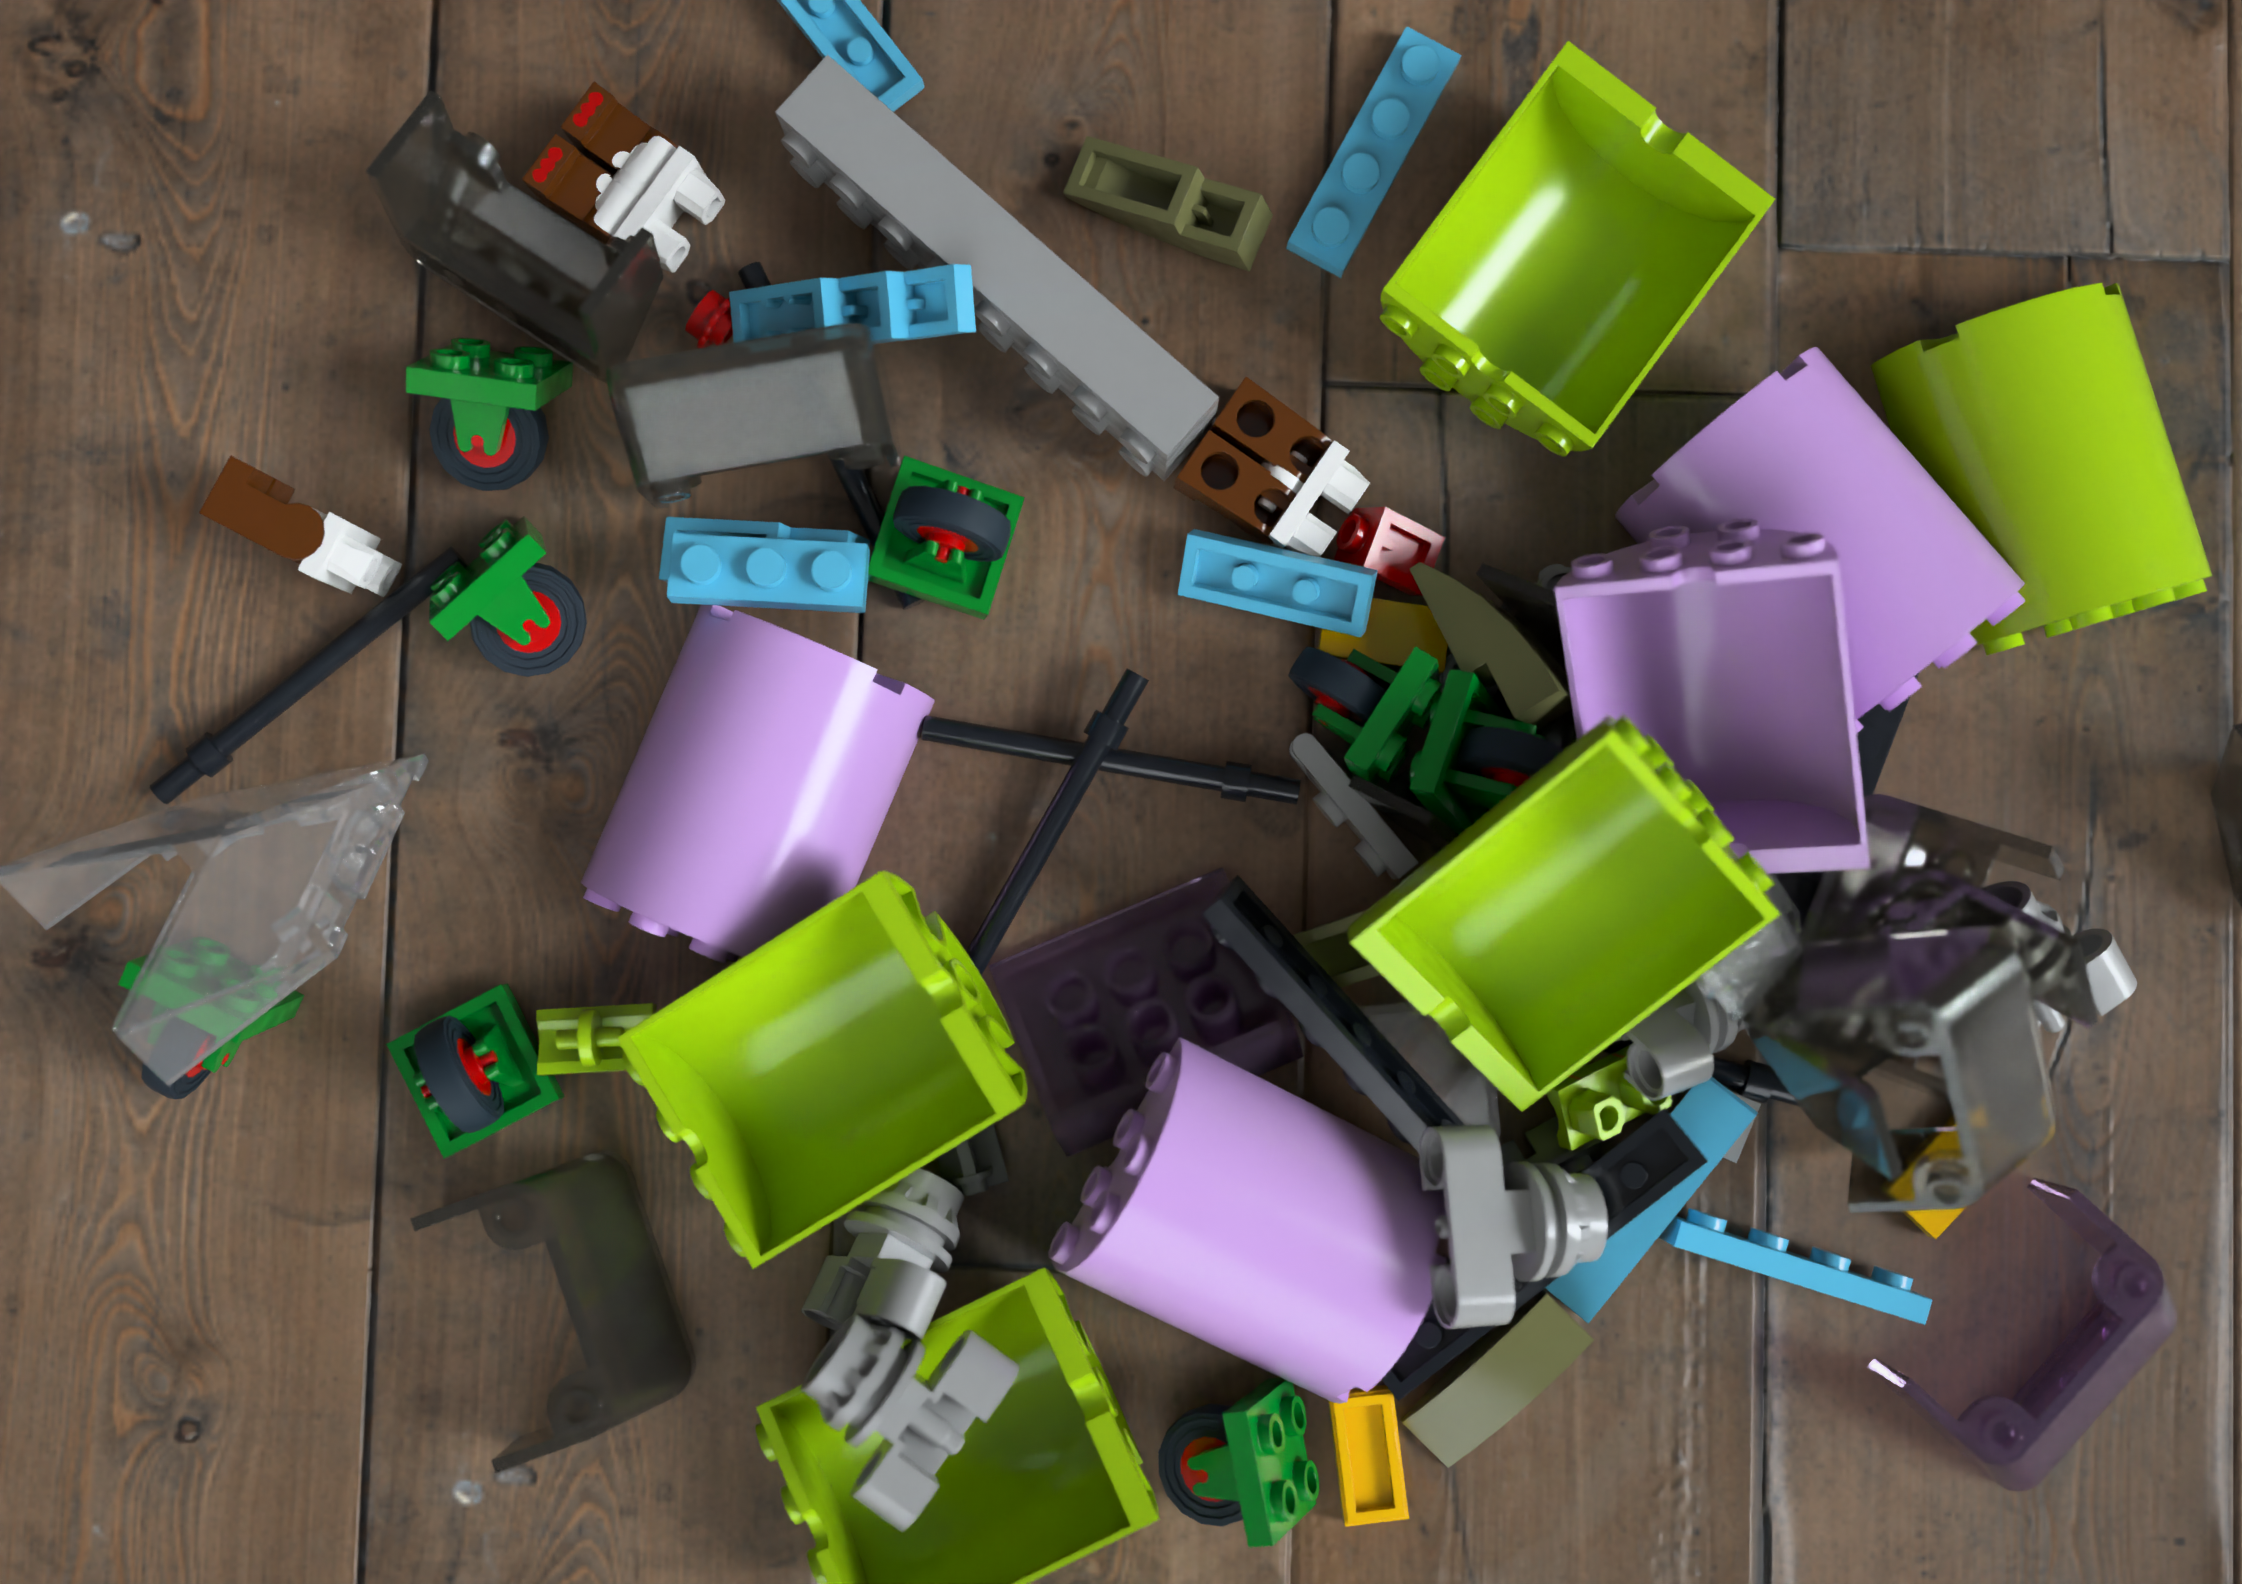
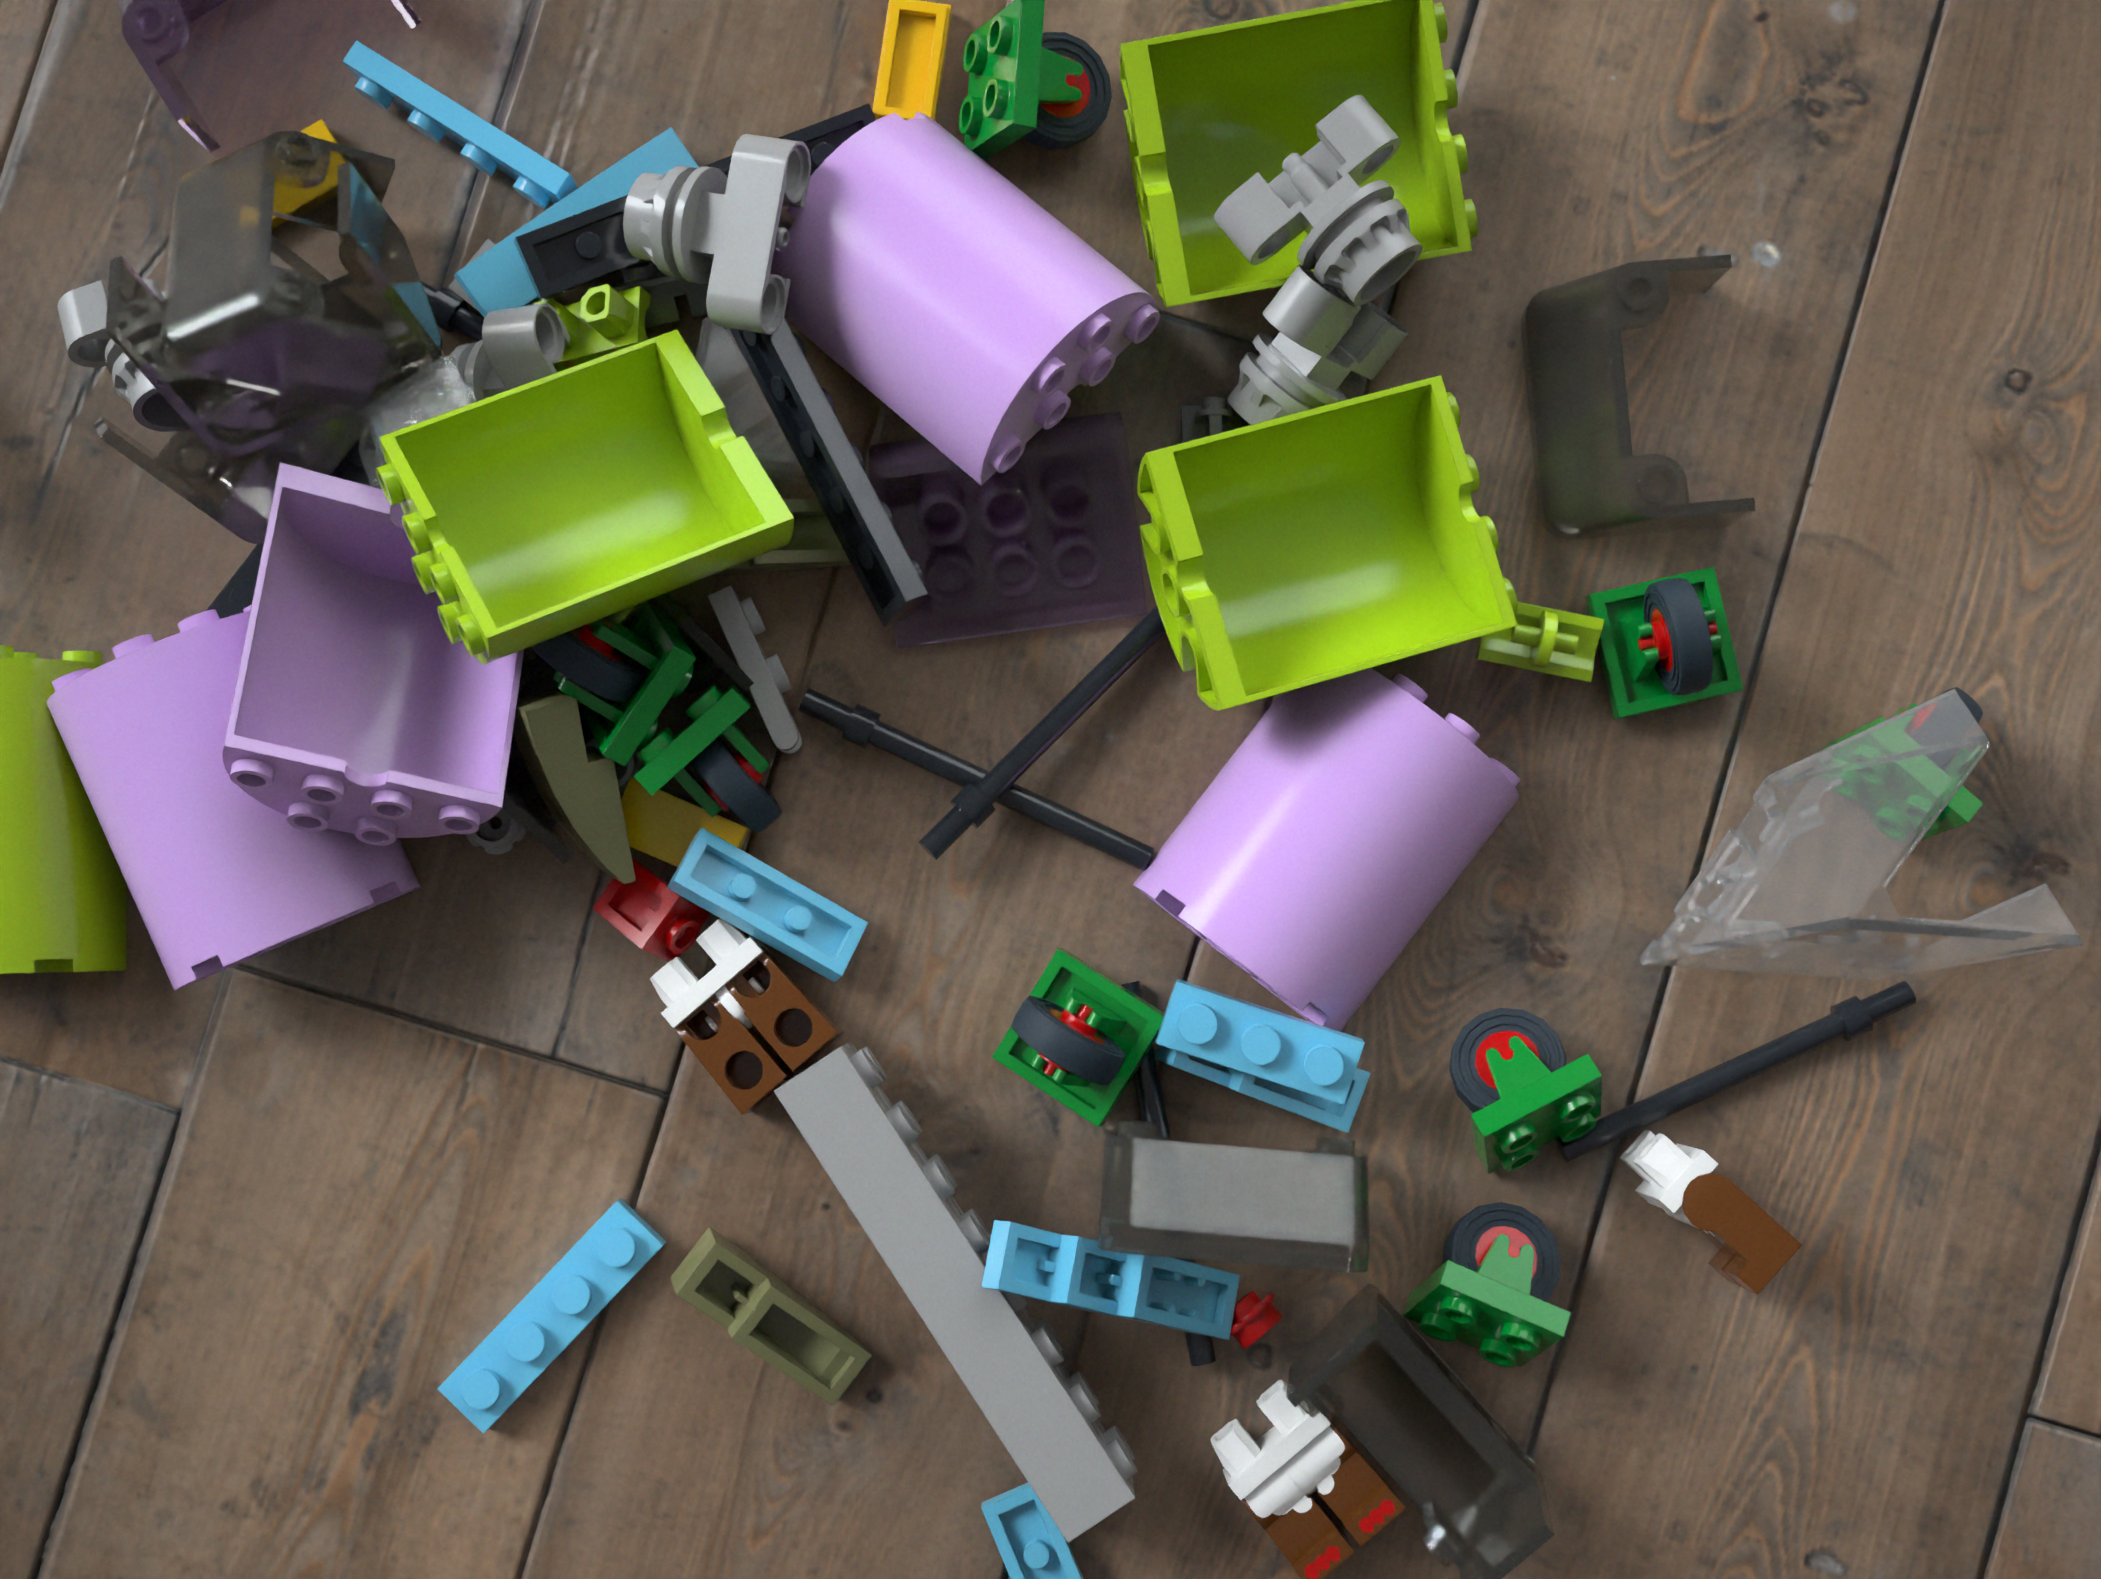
camera: 165 degrees left, 0 degrees up
lime cylinder [1380,41,1776,457] -> none
olive slope [1401,1290,1594,1468] -> none

